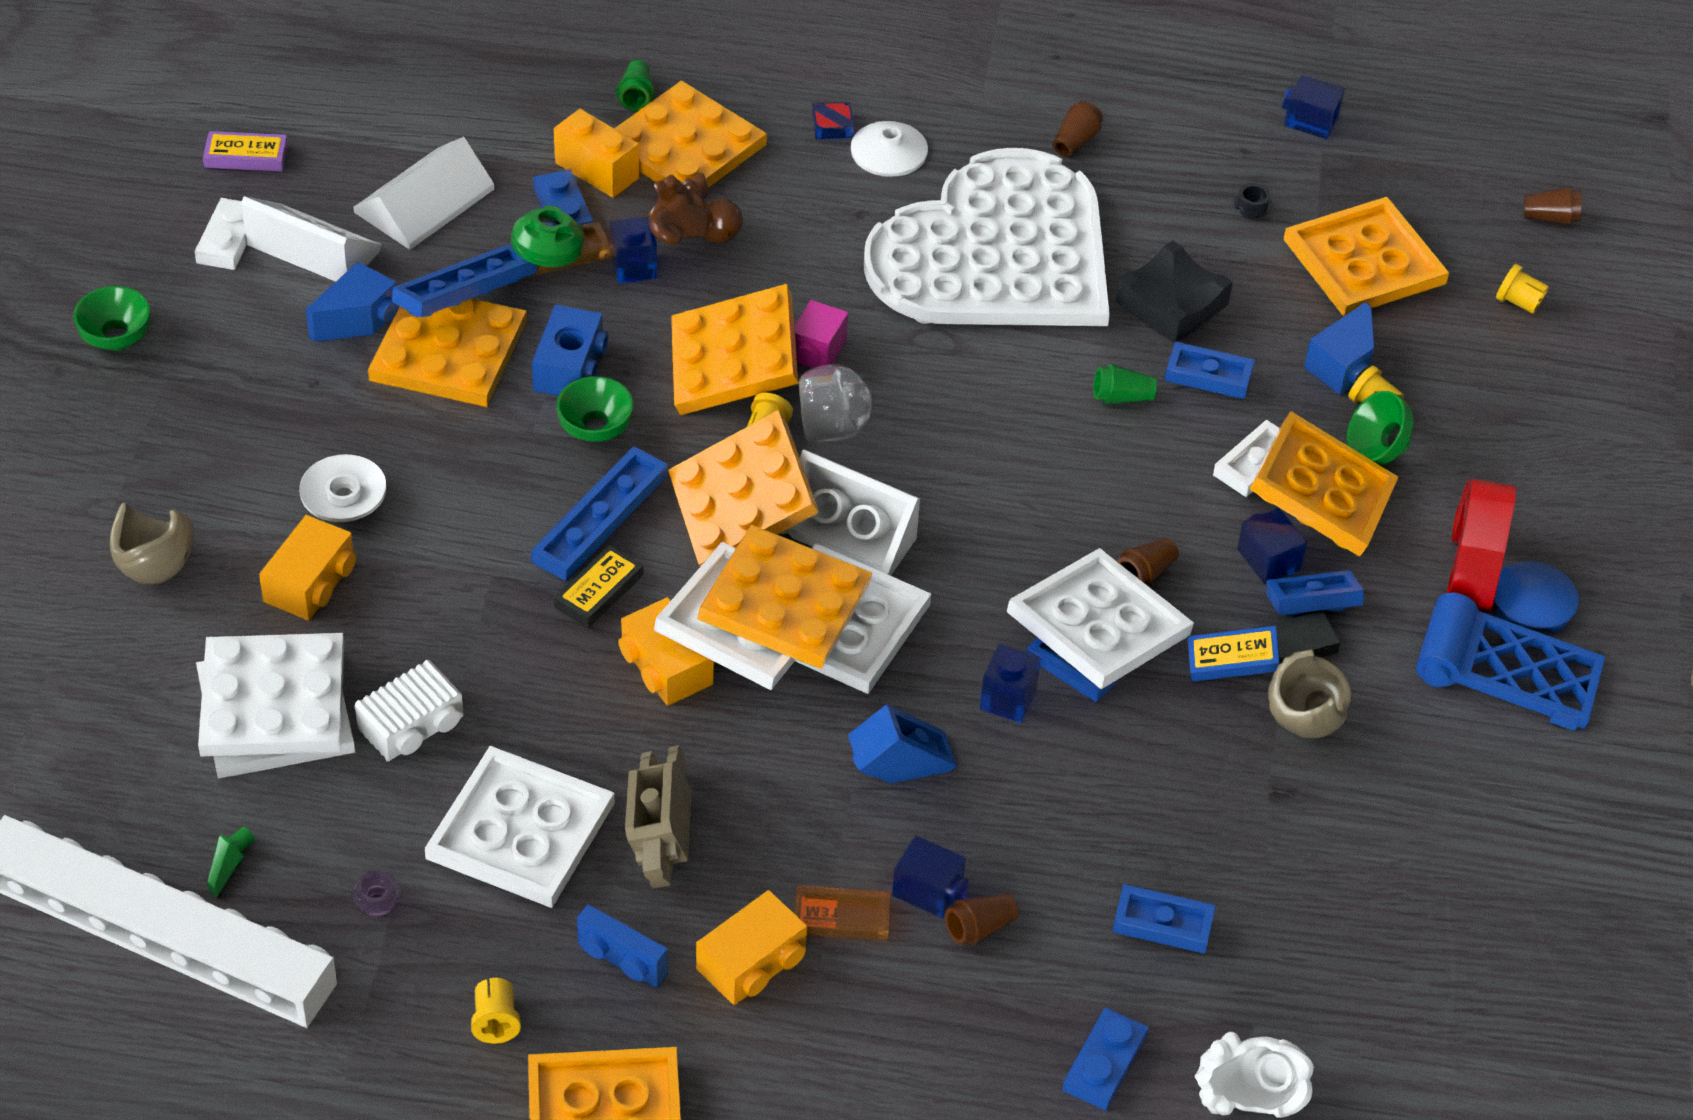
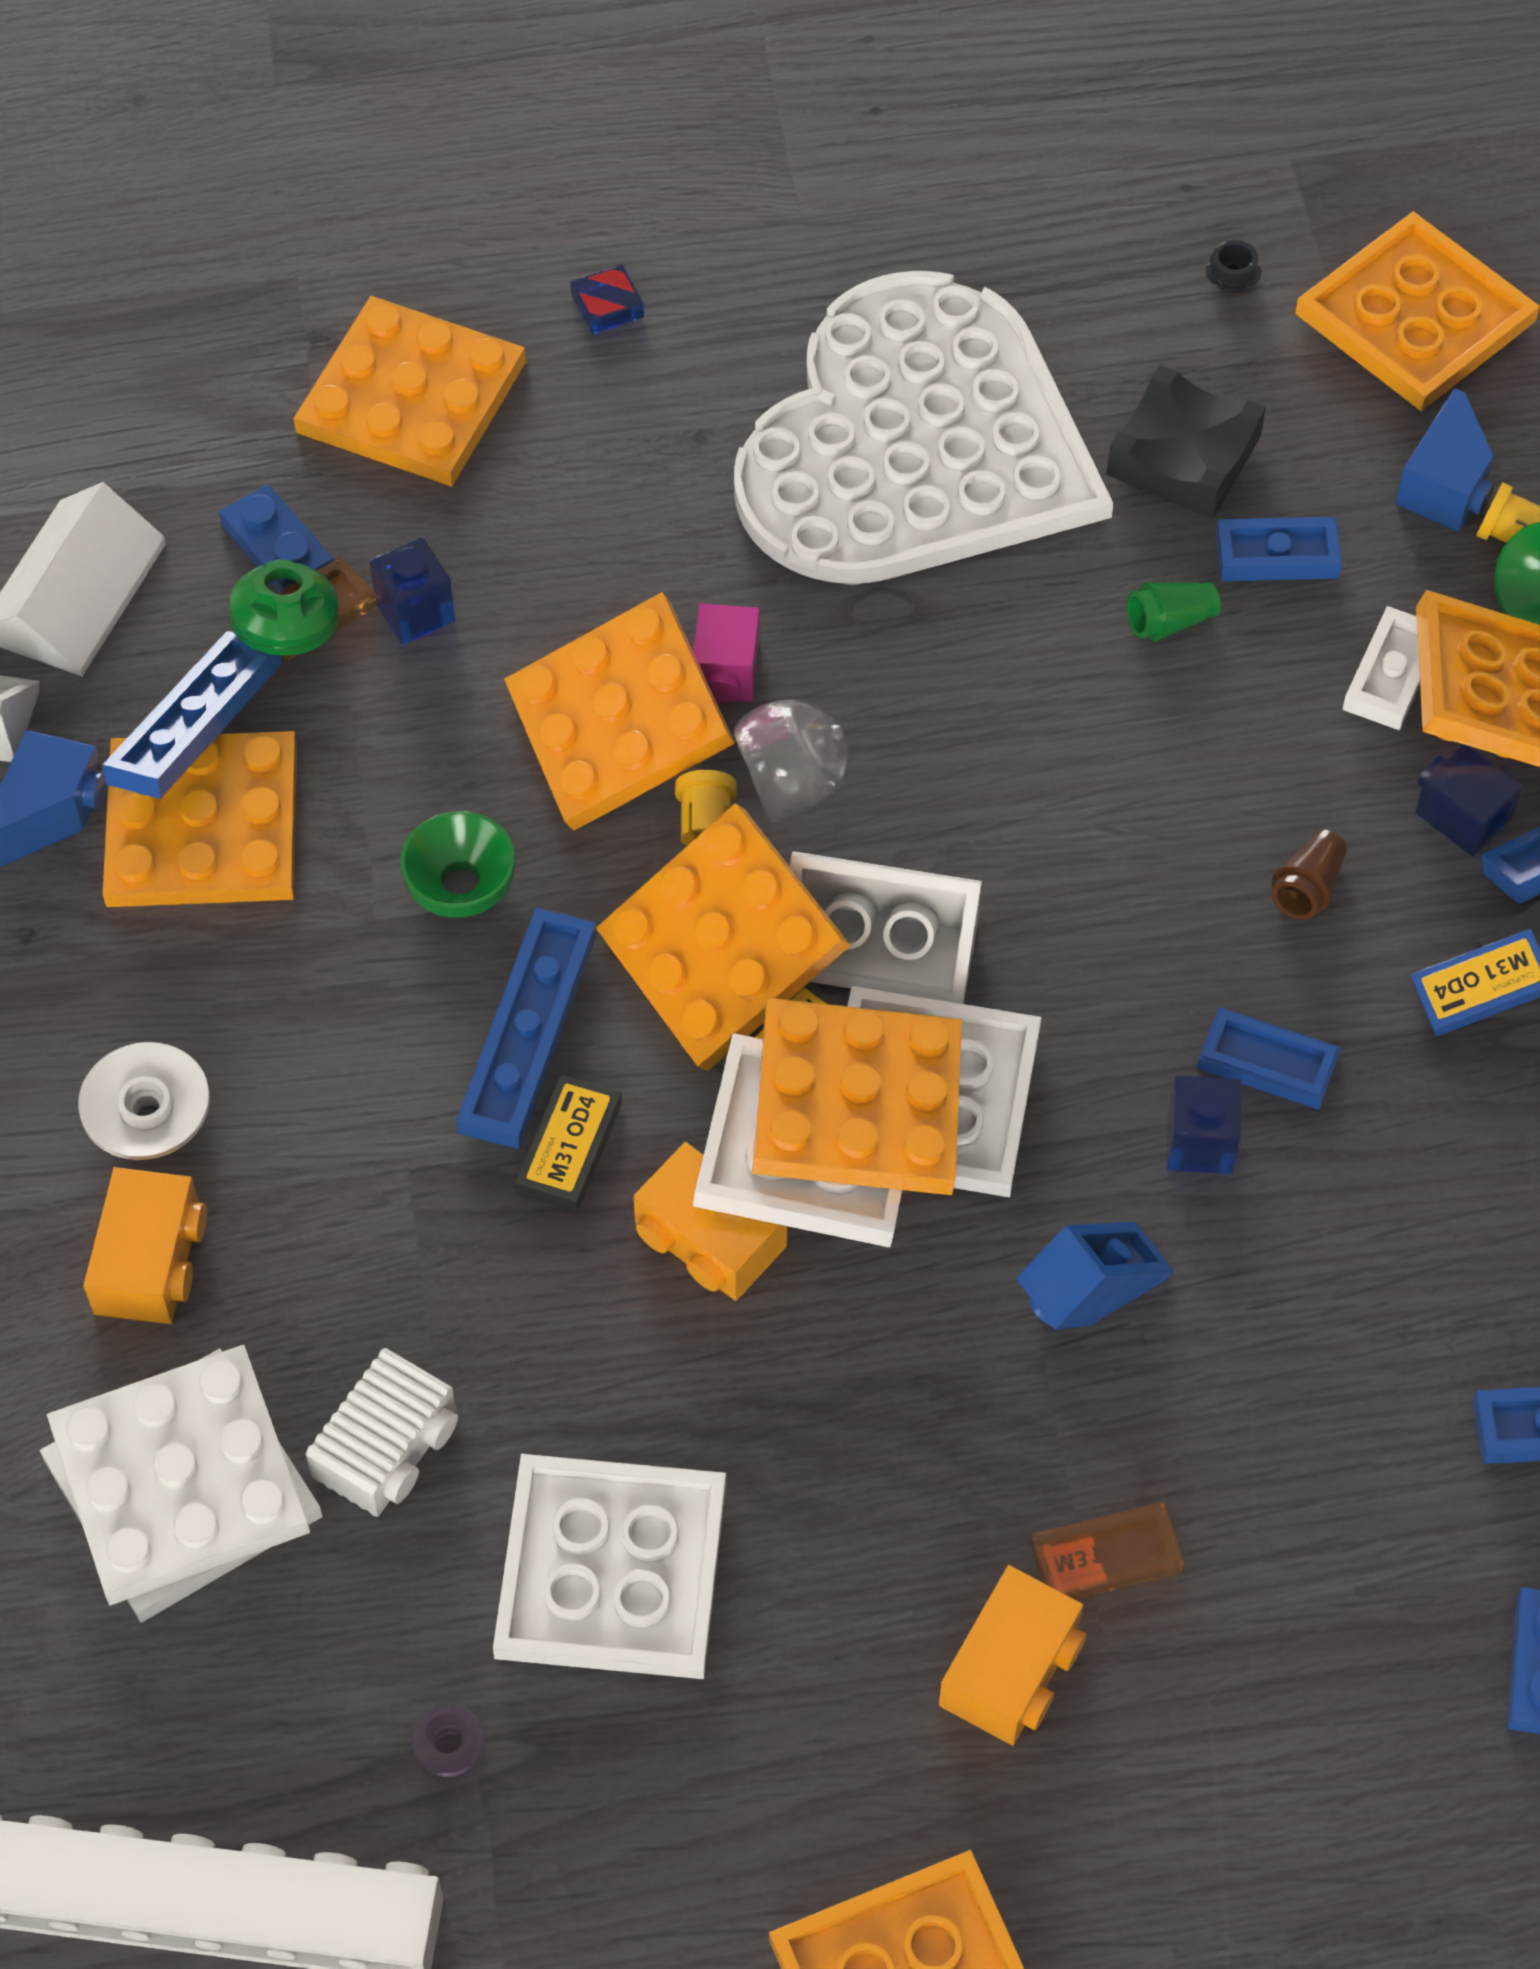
camera: 15 degrees left, 10 degrees up
green bar [206,826,255,898] -> none
yellow bush [471,978,521,1044] -> none
blue brick [532,305,609,396] -> none
light orange brick [554,108,639,198] -> none
blue plate [577,904,668,988] -> none
green cone [616,60,654,111] -> none
dark tan hinge [625,745,692,889] -> none
reddish brown animal [637,173,743,245] -> none
white dish [851,121,928,177] -> none
clear blue brick [892,835,969,918] -> none
reddish brown cone [945,893,1018,946] -> none
white plate [1007,548,1194,689] -> none
reddish brown cone [1052,101,1103,157] -> none
clear blue brick [1282,75,1345,140] -> none

